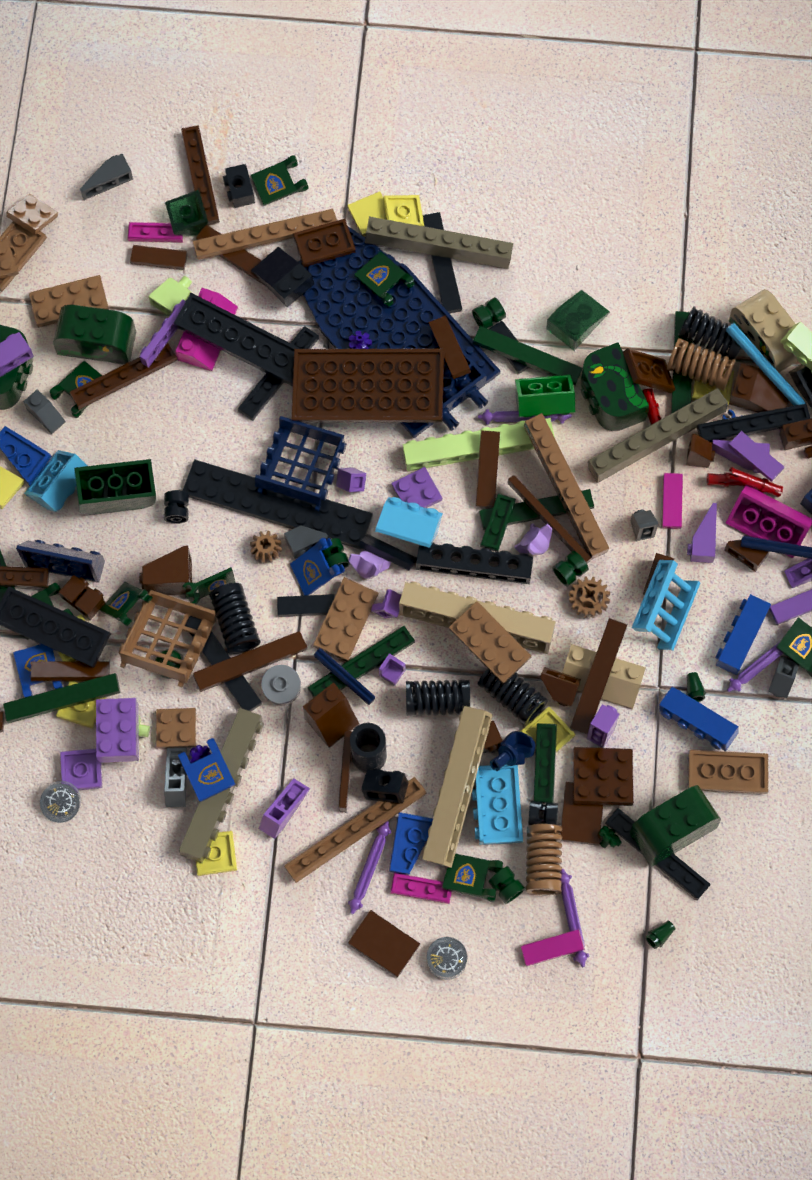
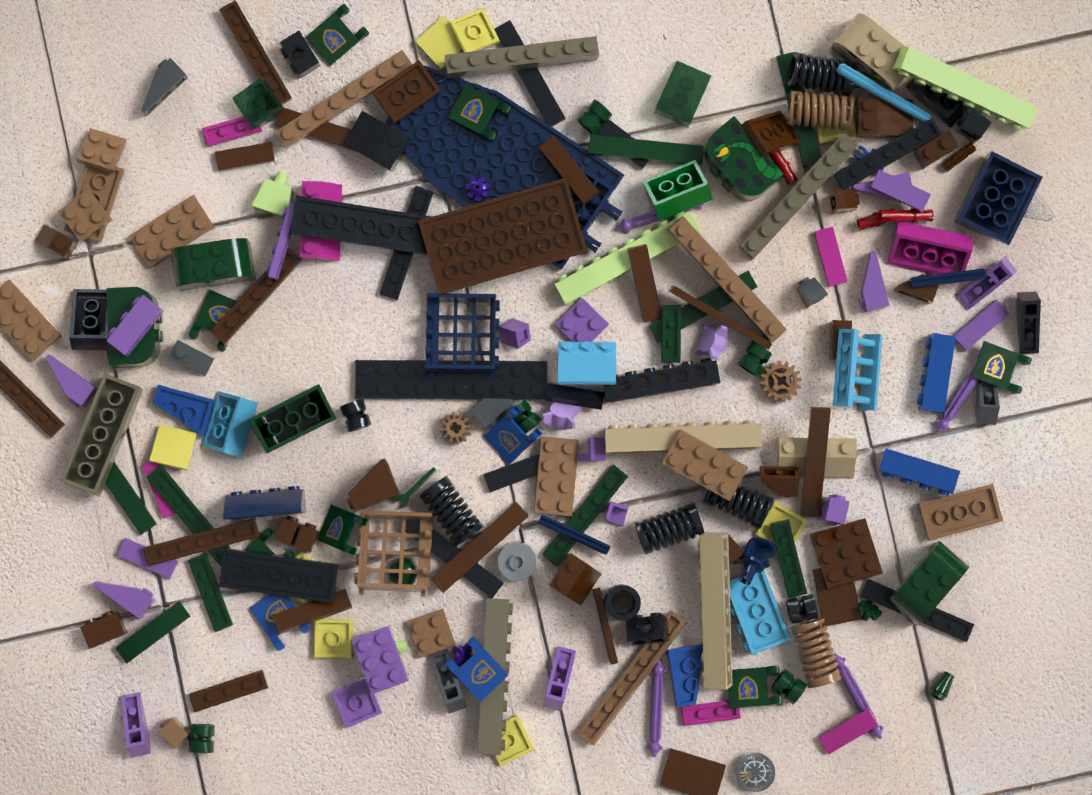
camera: 25 degrees left, 15 degrees up
dark green tile [3,673,121,724] -> none
clear piece [40,781,81,823] -> none
dark green cone [687,672,706,702] -> none

